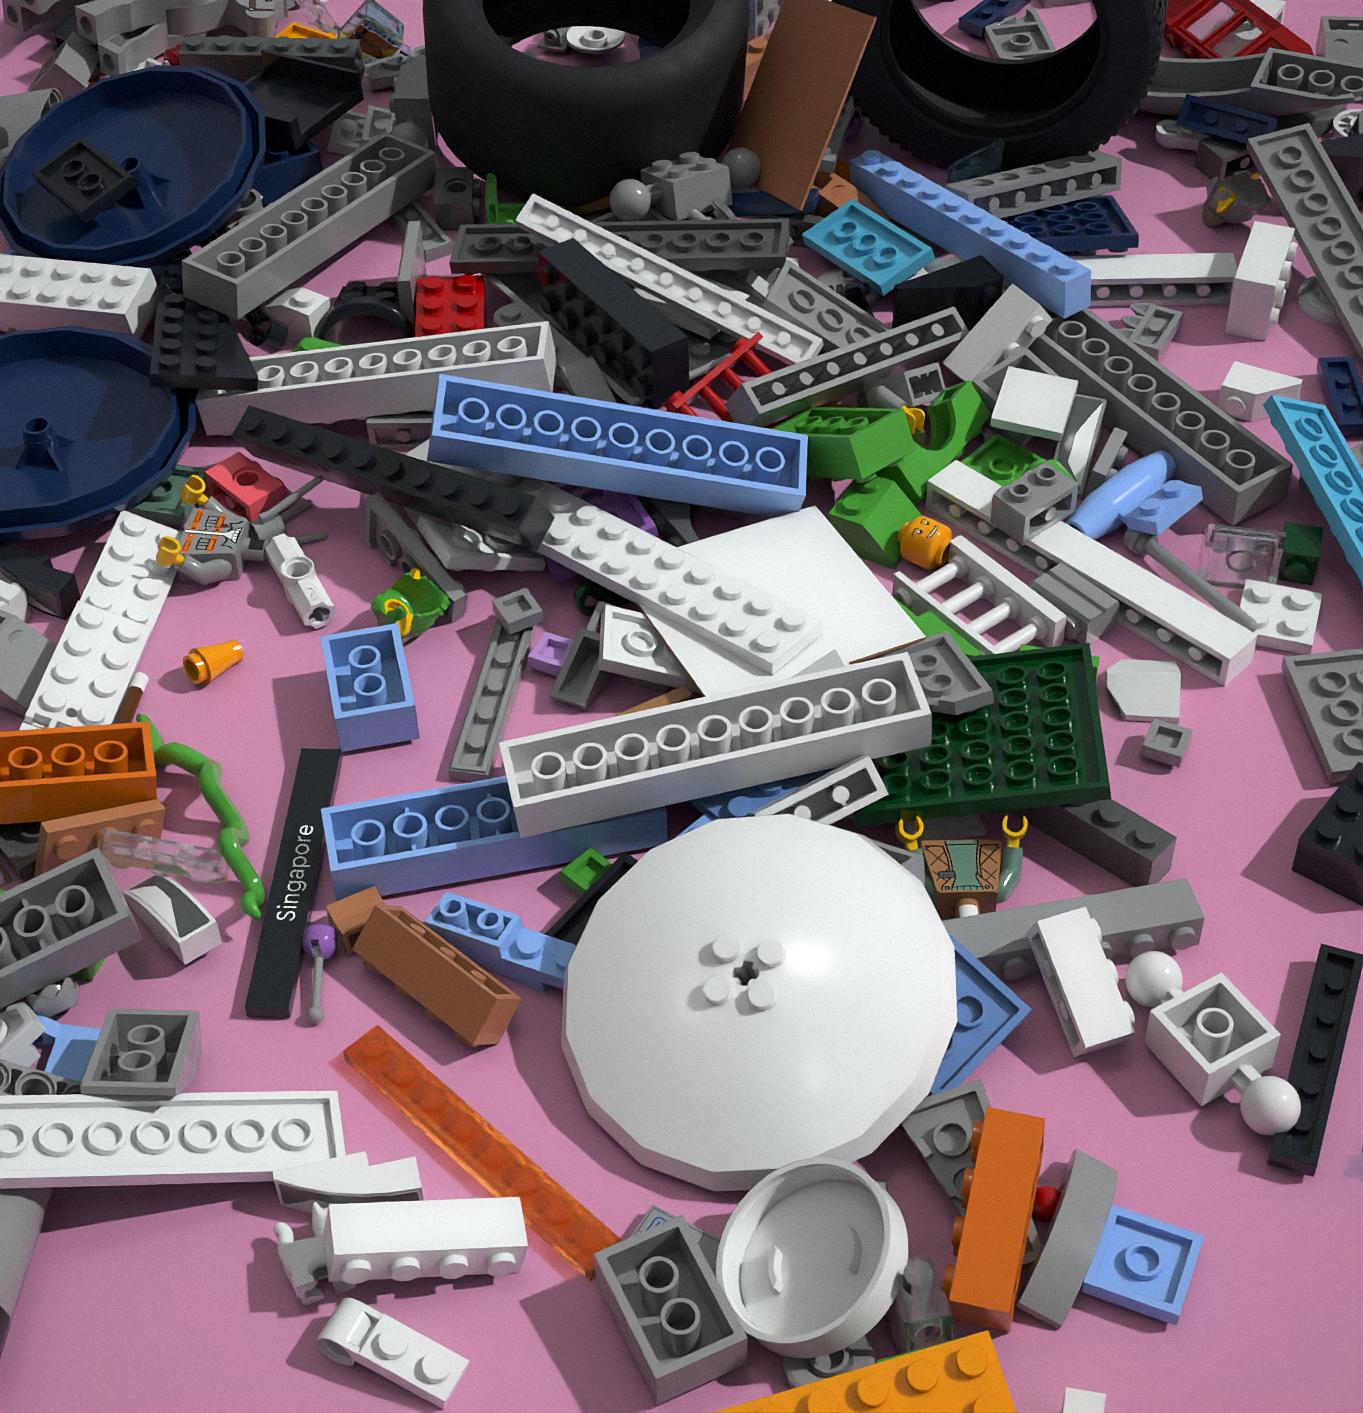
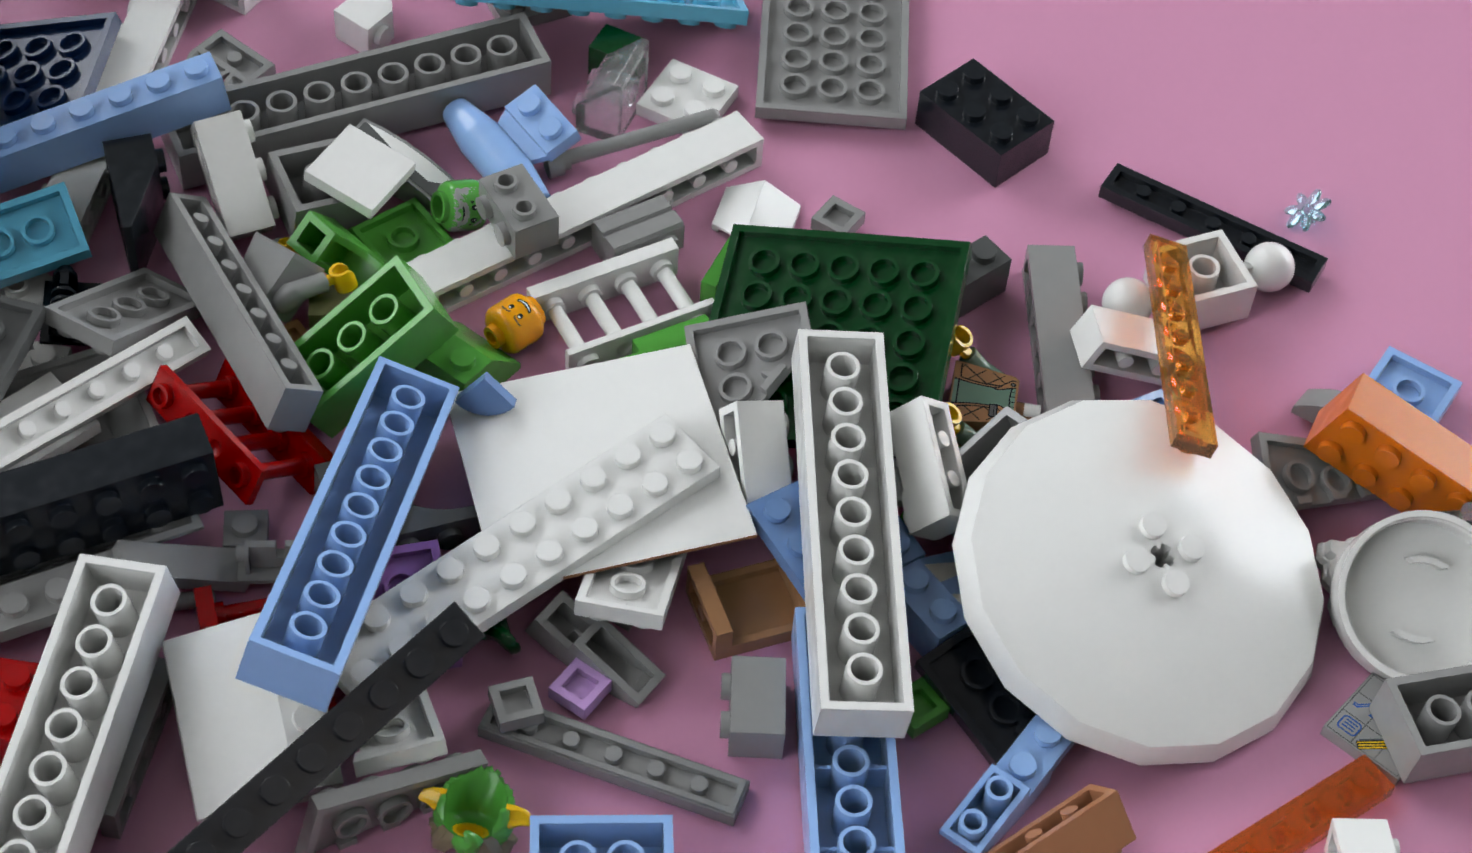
camera: 85 degrees left, 5 degrees up
light grey plate [1083,427,1129,497] -> none
none -> medium blue tile [455,371,517,416]
none -> clear orange plate [1143,234,1218,459]

